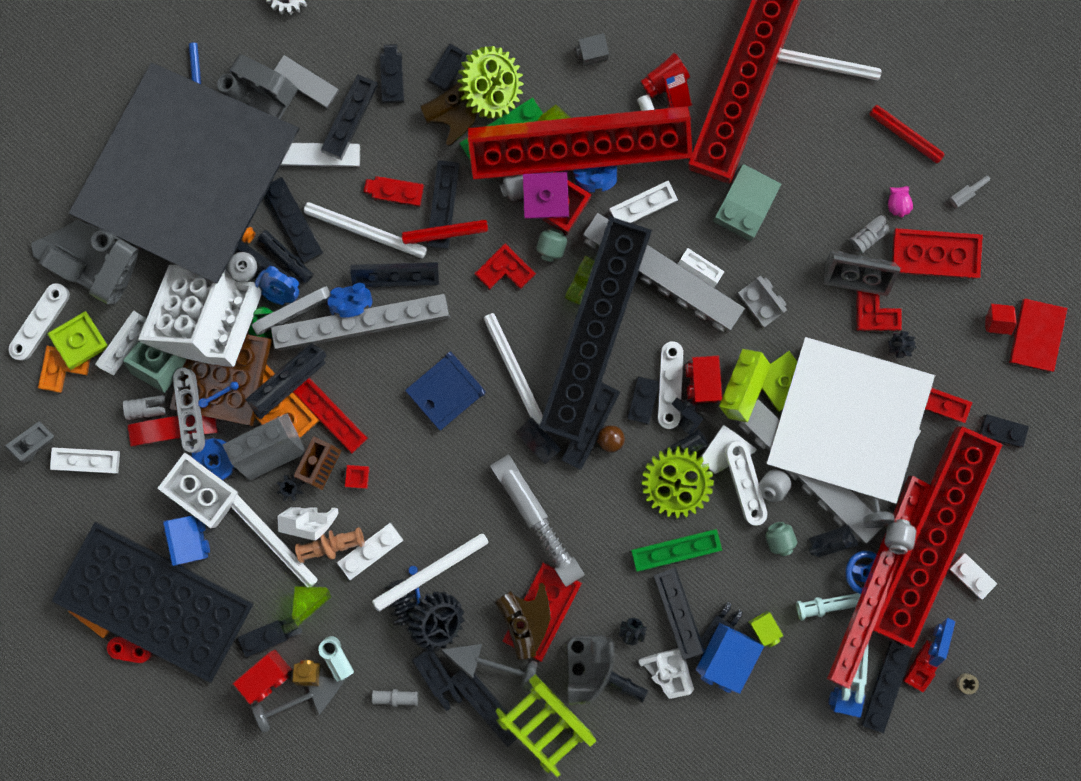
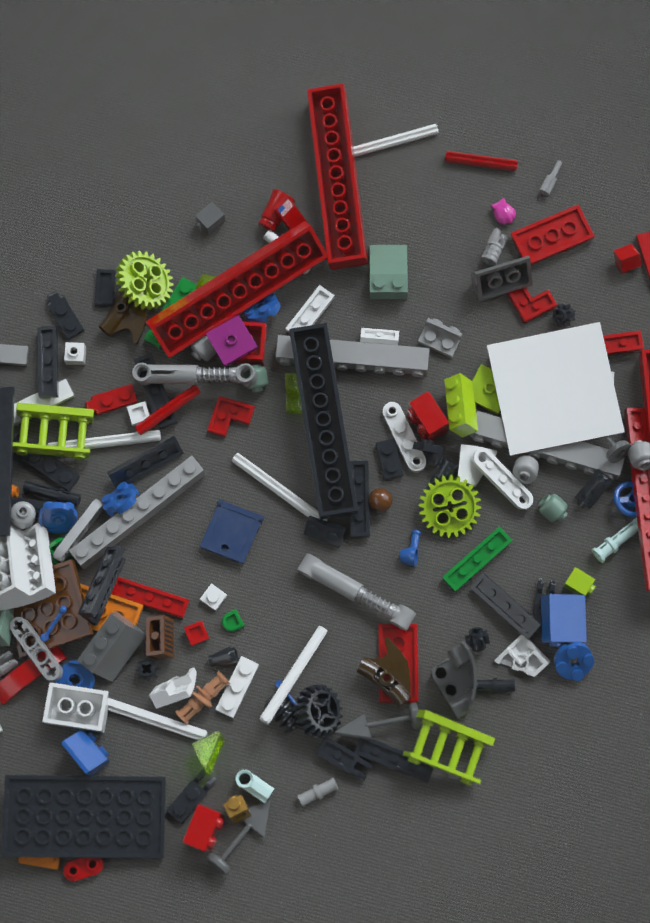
camera: 25 degrees left, 10 degrees down
none -> lime fence [13,403,94,460]
none -> white plate [64,342,86,365]
none -> white plate [127,401,150,426]
none -> light grey piece [132,363,258,386]
none -> white plate [200,584,227,611]
none -> black cone [208,646,239,667]
none -> green tile [222,609,245,632]
none -> blue bar [400,530,421,566]
none -> blue plate [554,641,595,681]

